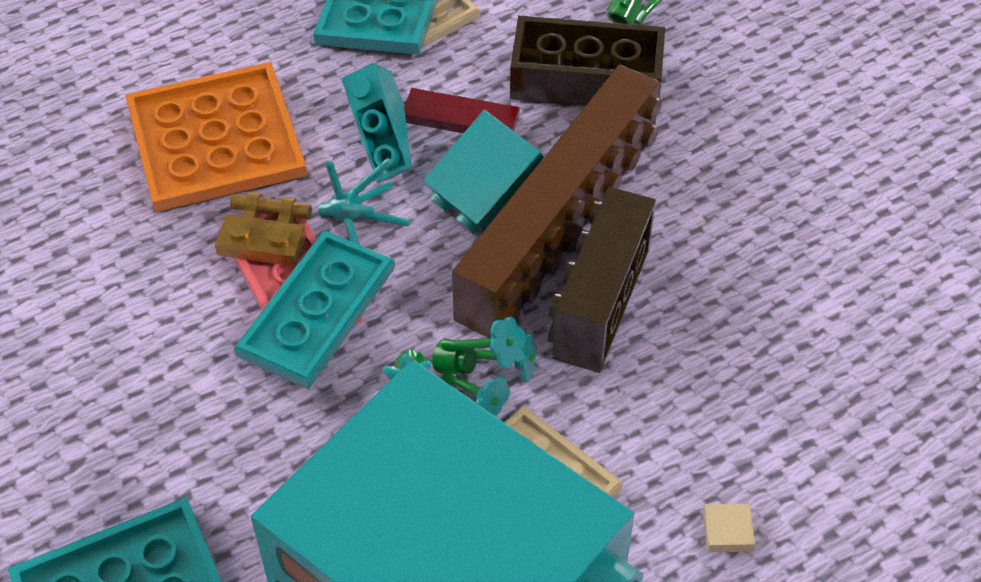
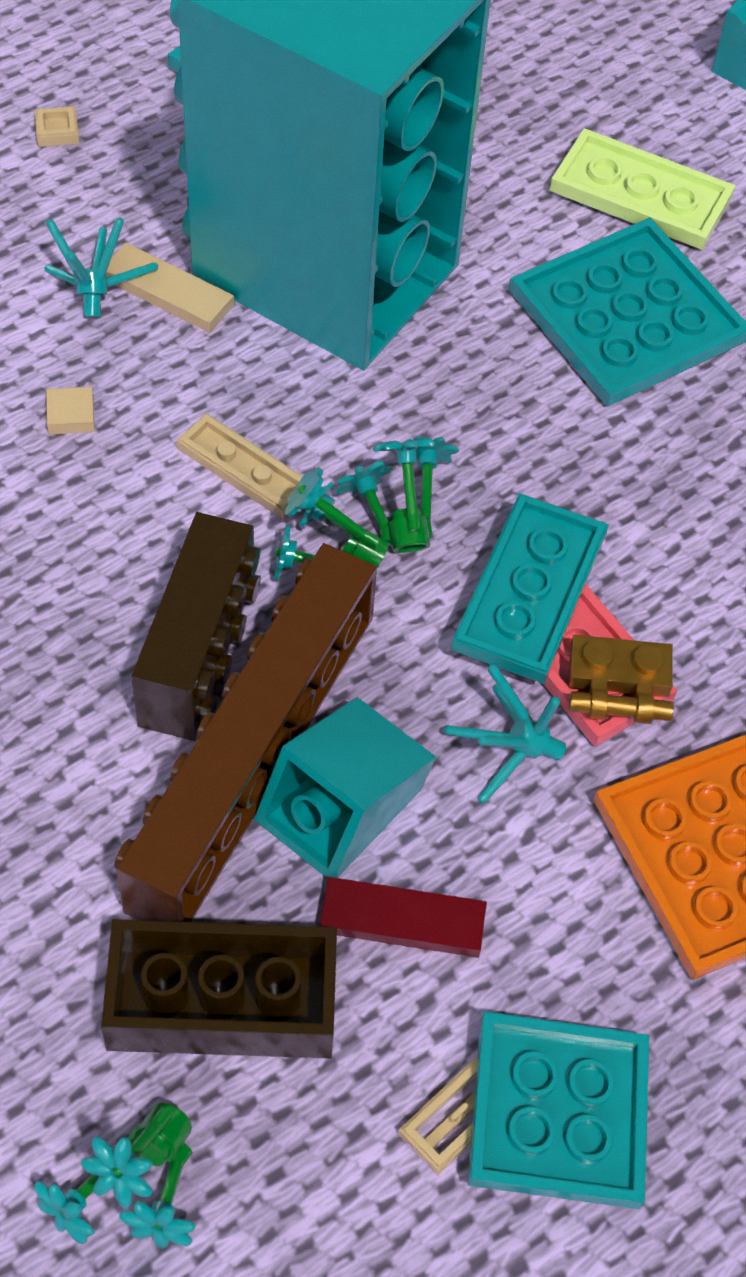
camera: 170 degrees right, 5 degrees up
teal slope [341,63,412,183] -> none

